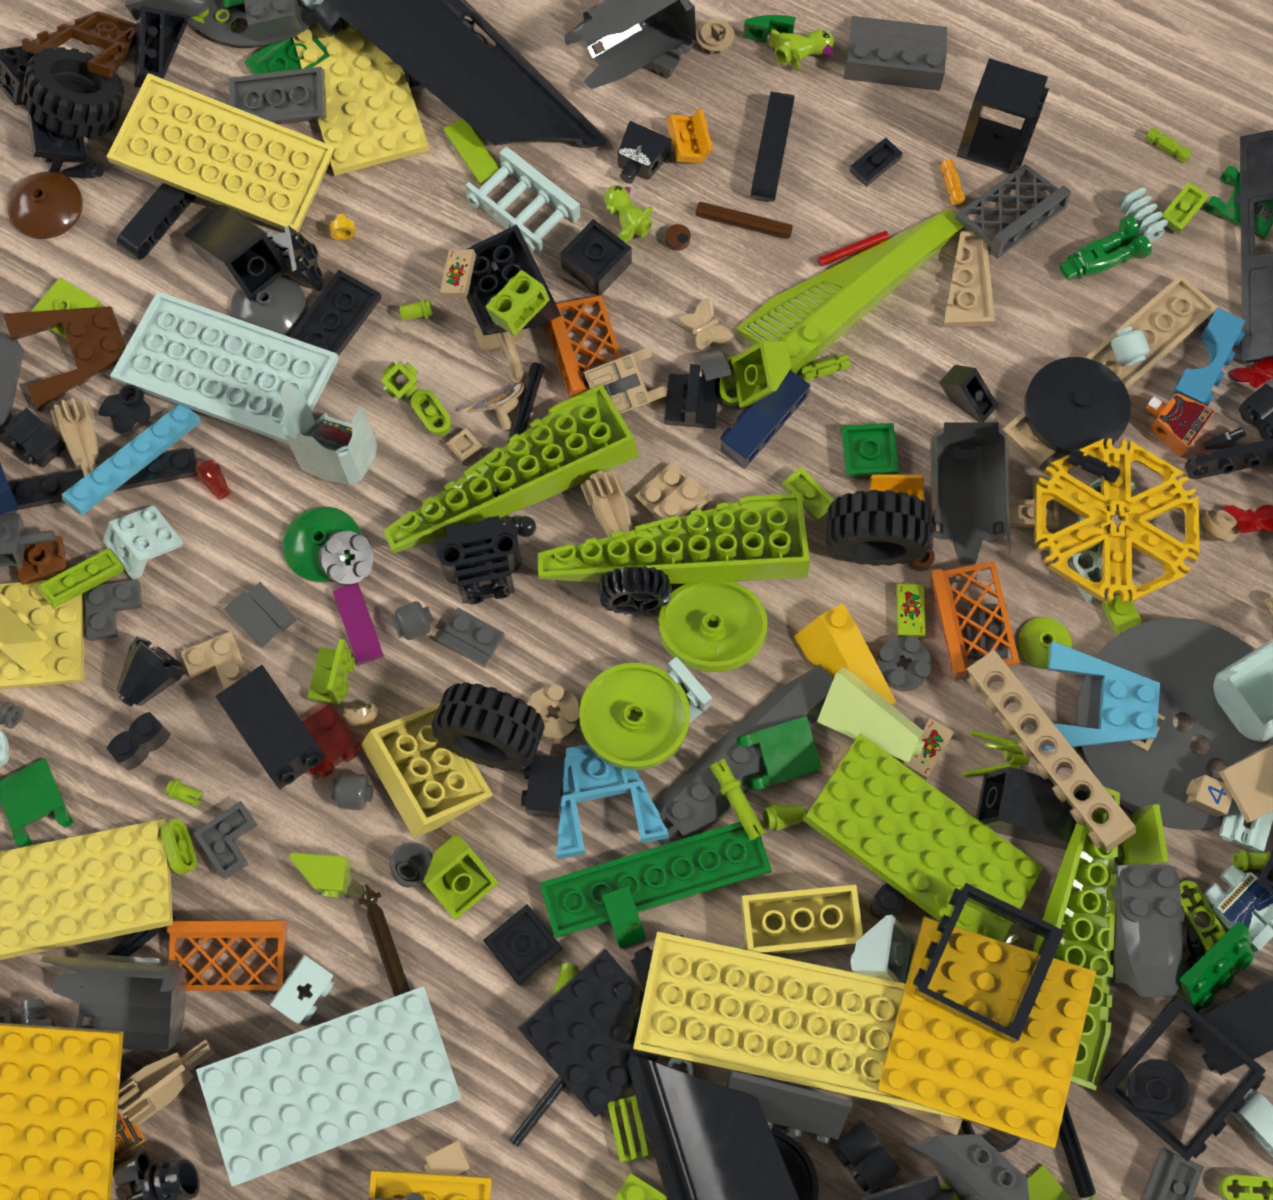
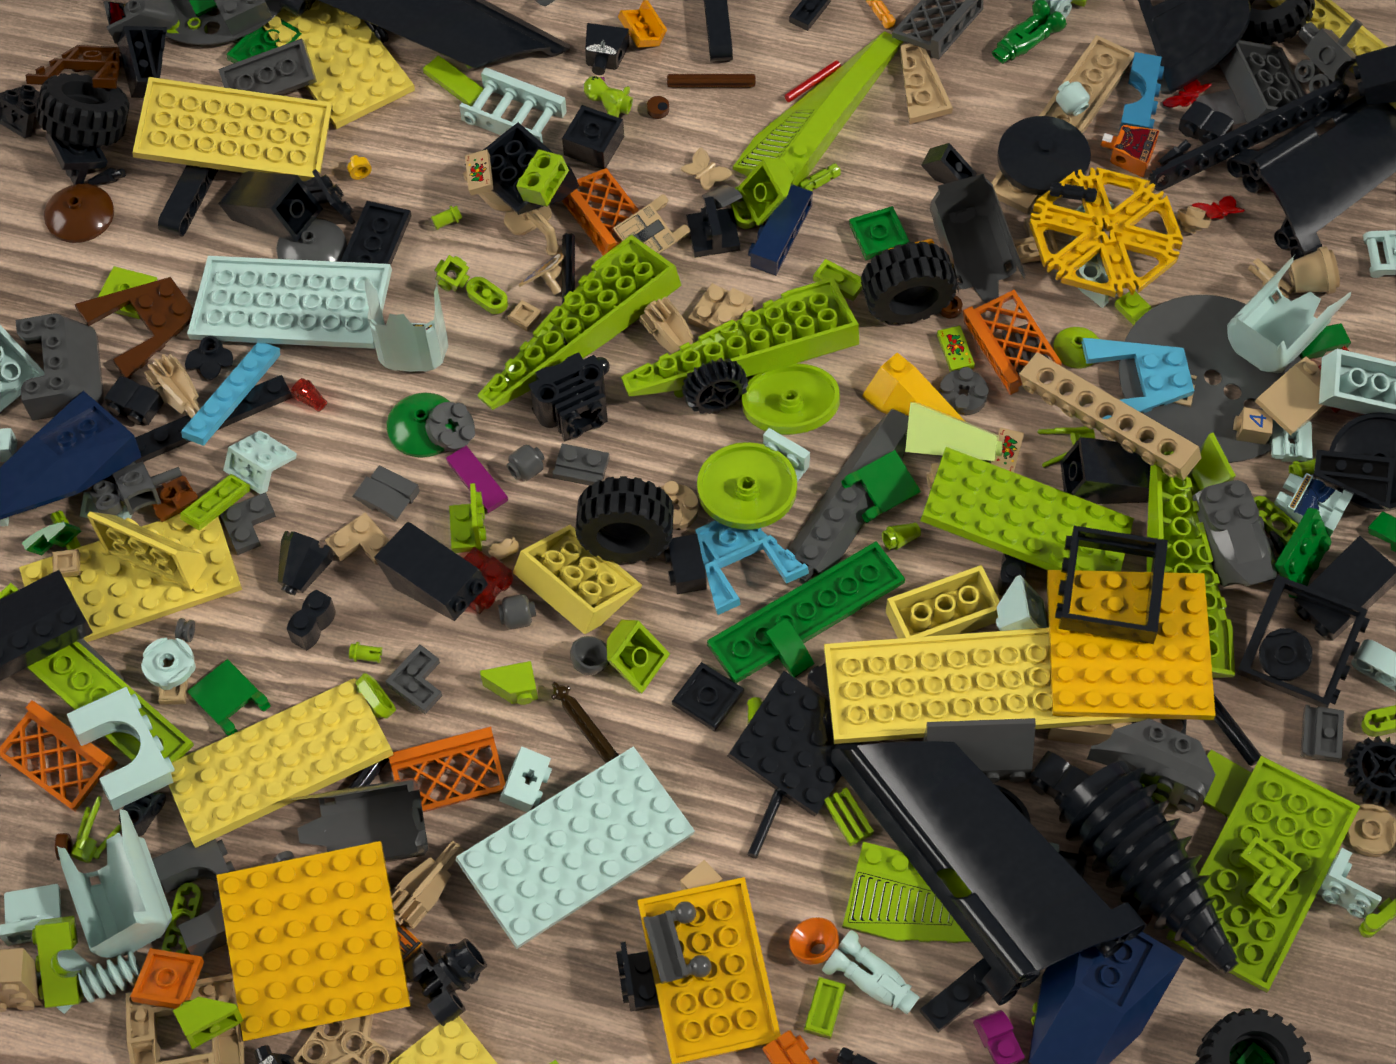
camera: 15 degrees left, 10 degrees down
lime pin [709,758,766,841] -> none

